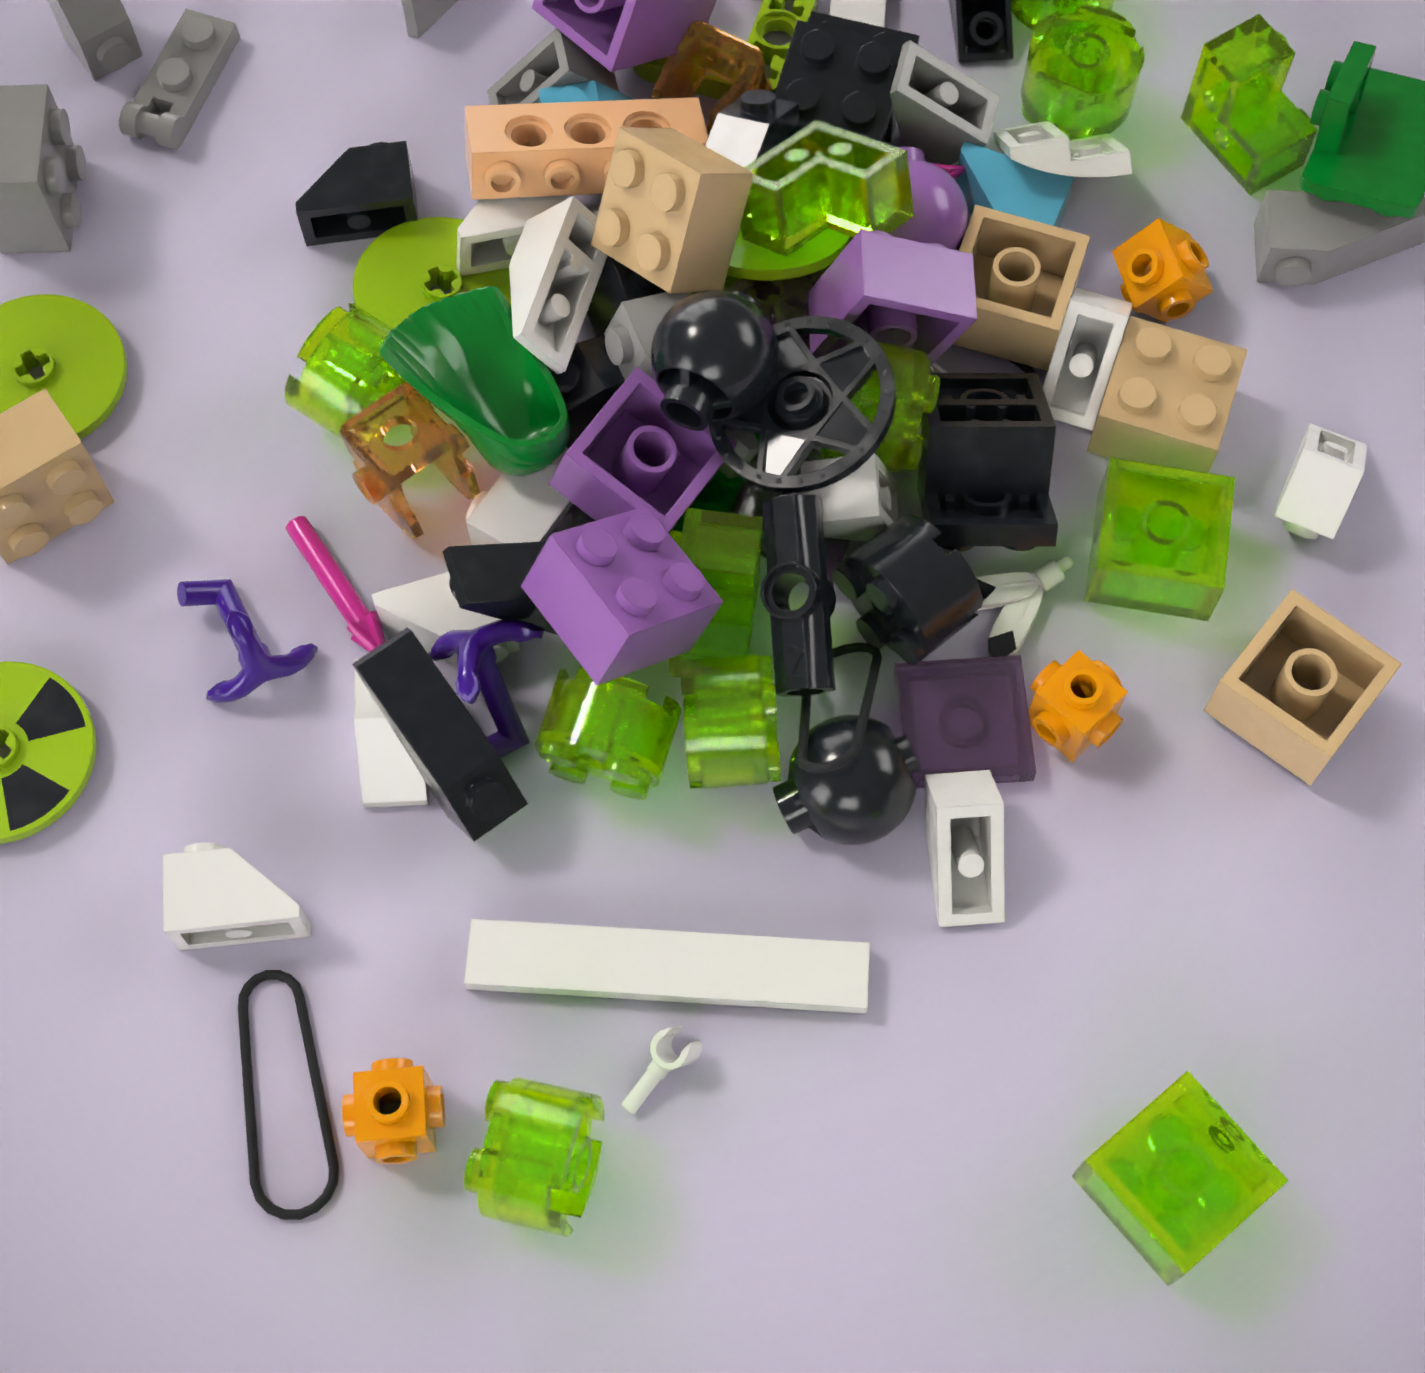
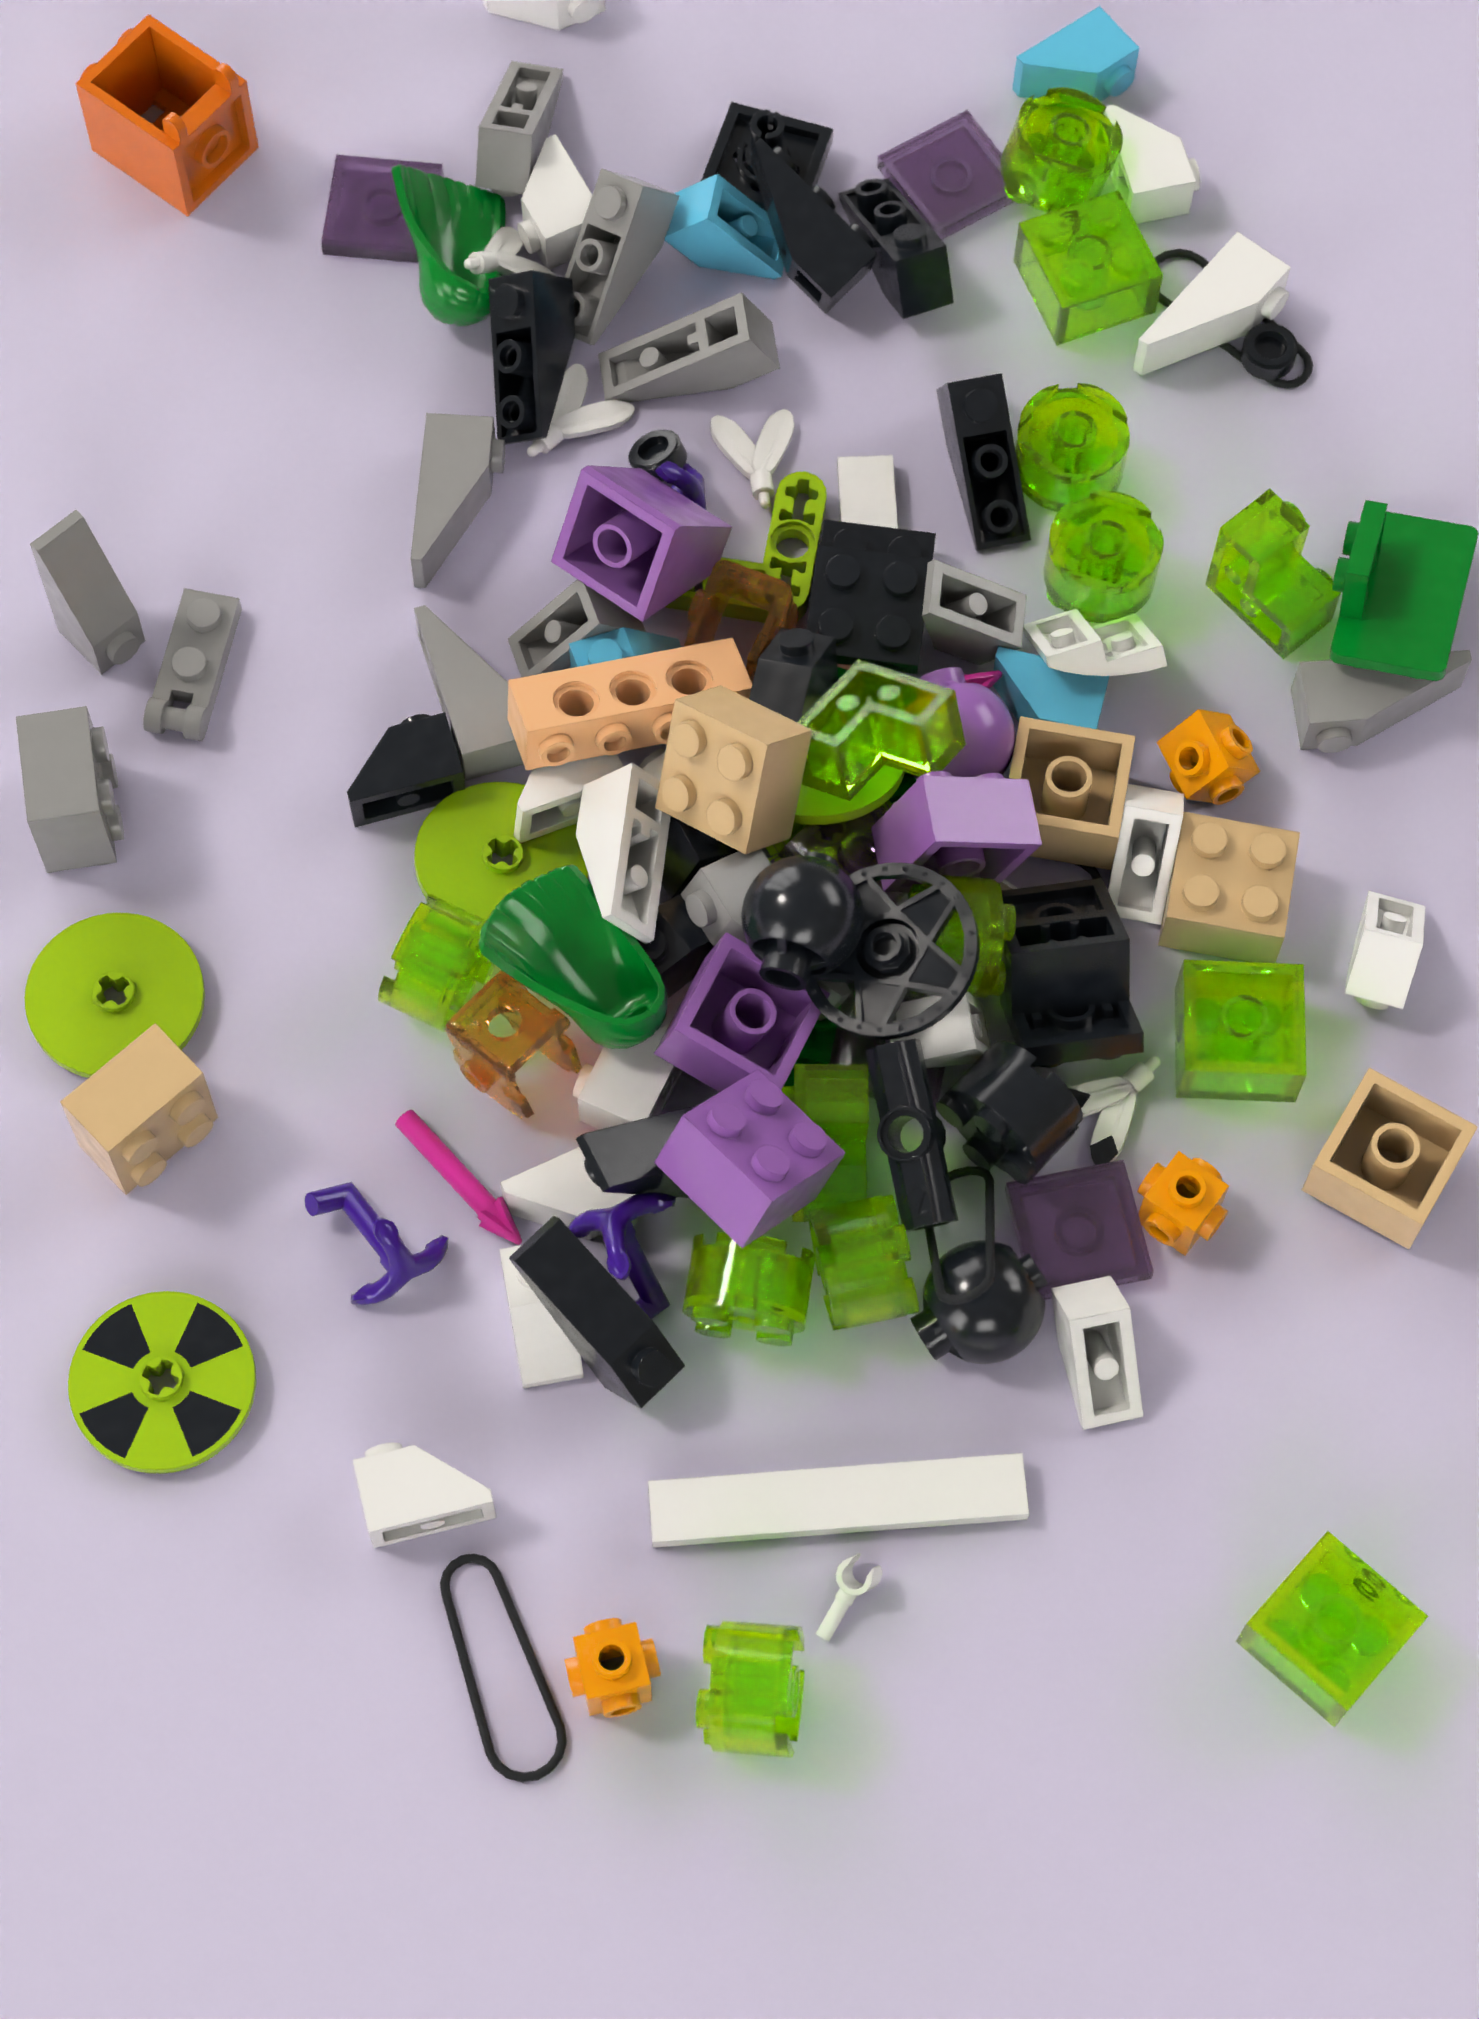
camera: 10 degrees left, 0 degrees up
none -> light grey slope [414,605,524,781]

